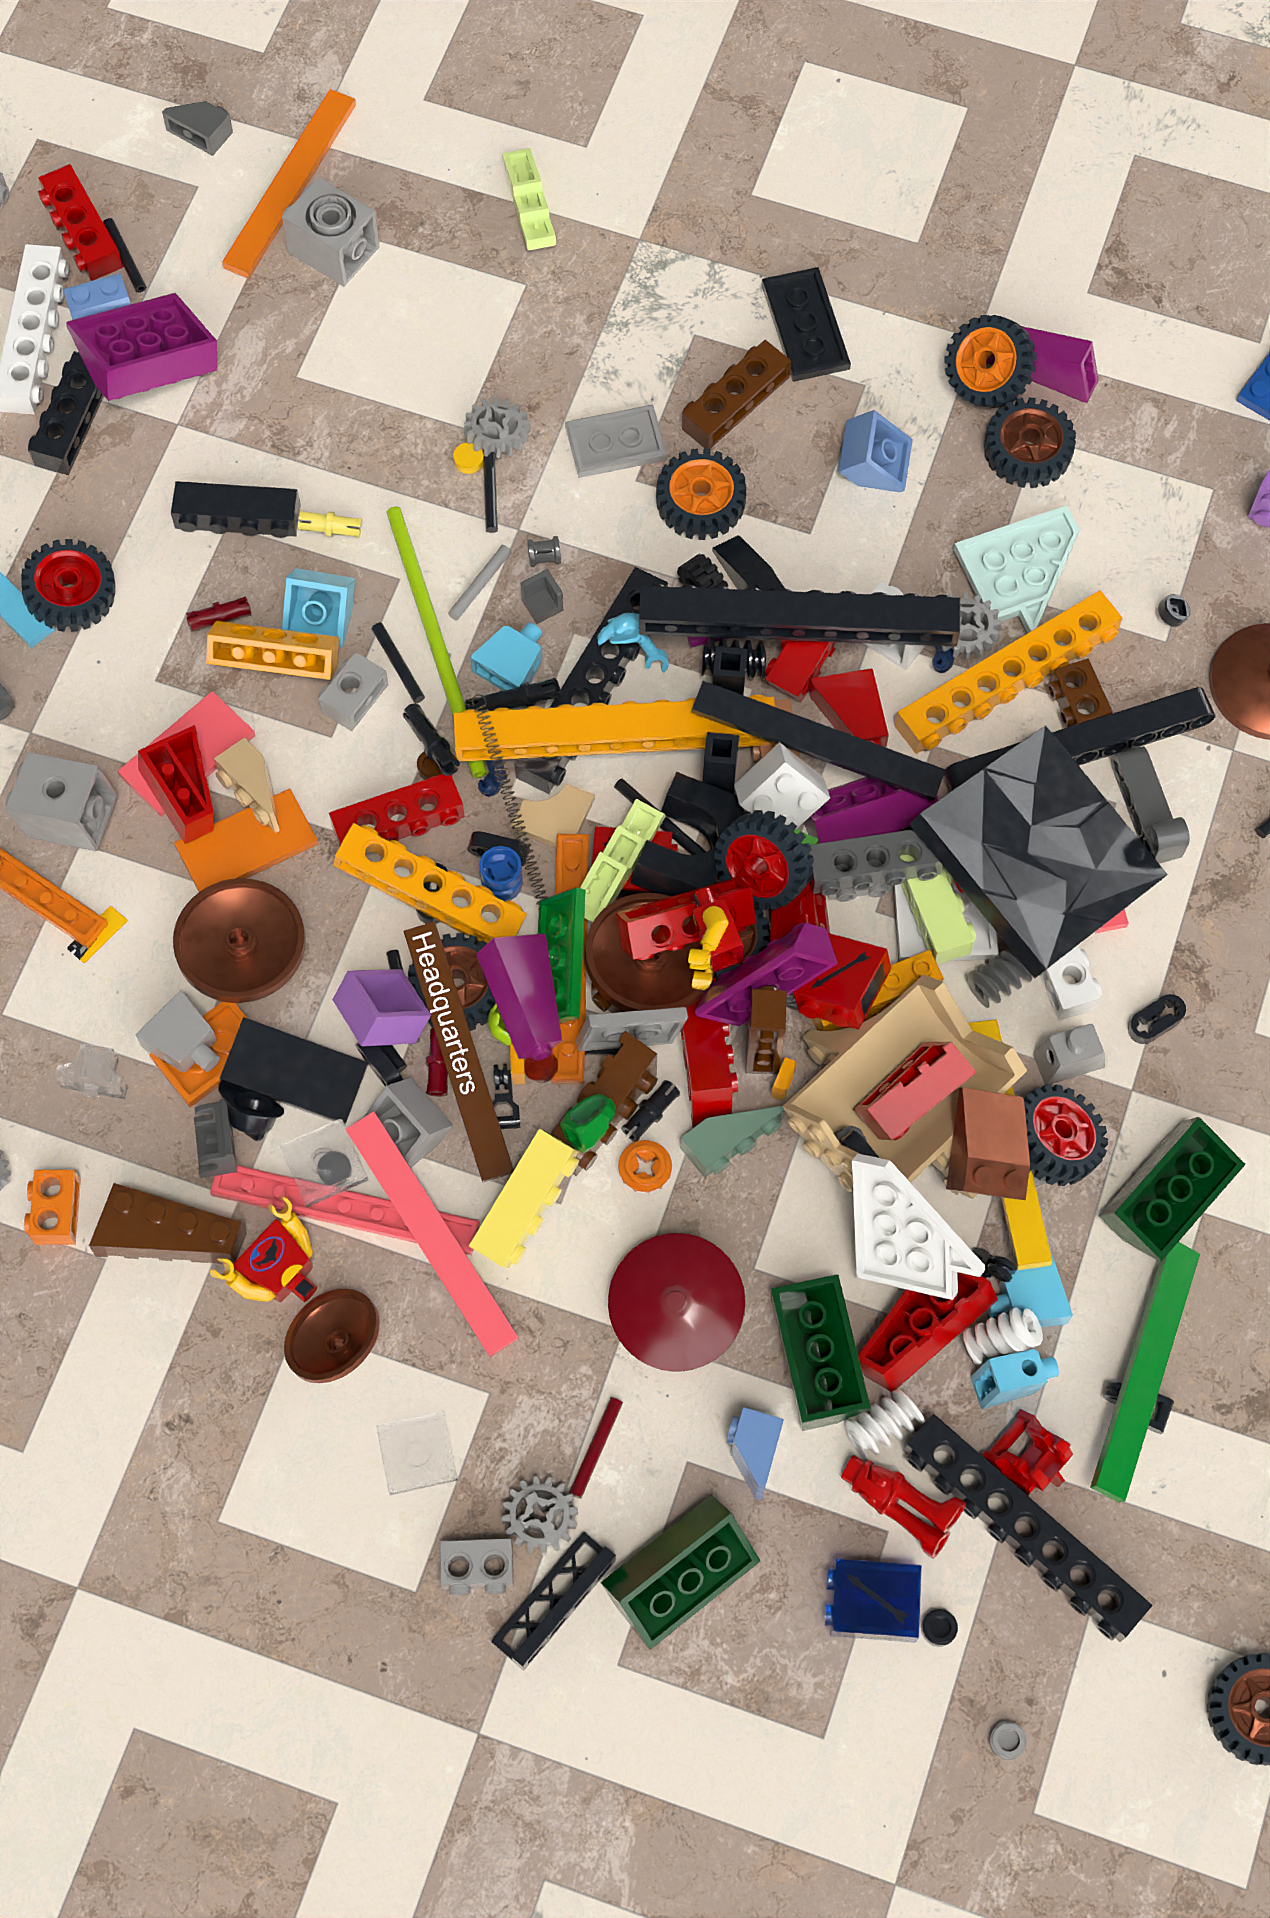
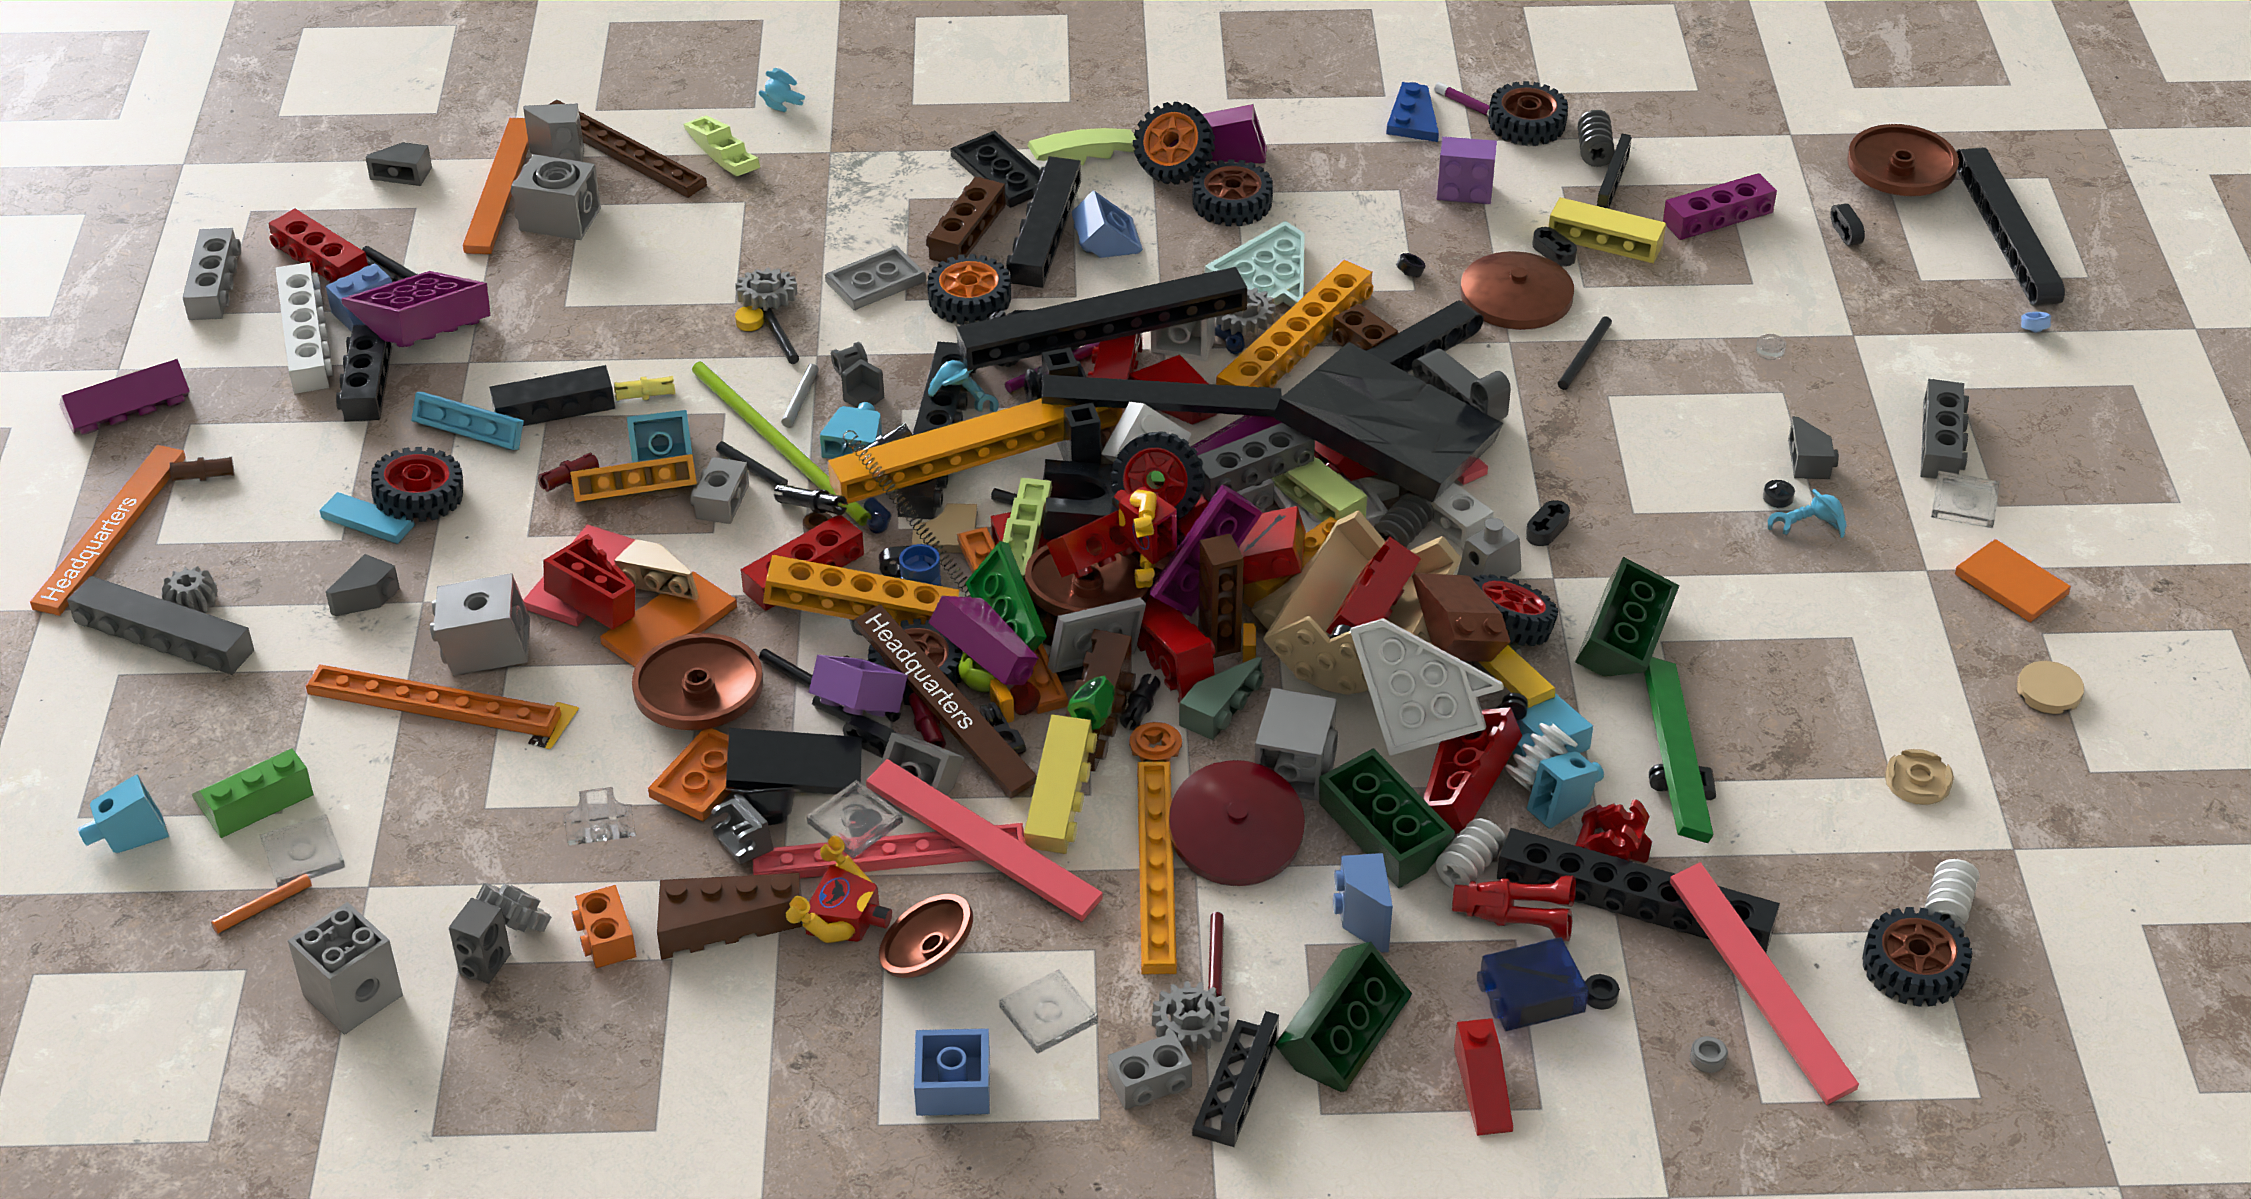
camera: 20 degrees left, 25 degrees down
light grey torso [135,990,220,1072] -> none
none -> black piece [362,246,418,279]
none -> medium azure tile [411,392,524,450]
none -> light grey slope [523,103,584,162]
none -> reddish brown tile [548,100,707,198]
none -> medium azure piece [759,68,805,112]
none -> black bar [759,649,813,688]
none -> medium blue brick [914,1028,990,1116]
none -> black brick [1006,156,1081,288]
none -> yellowish green slope [1027,128,1136,165]
none -> light orange tile [1137,762,1177,974]
none -> light grey brick [1255,688,1338,801]
none -> red slope [1454,1018,1513,1136]
none -> coral tile [1670,862,1859,1105]

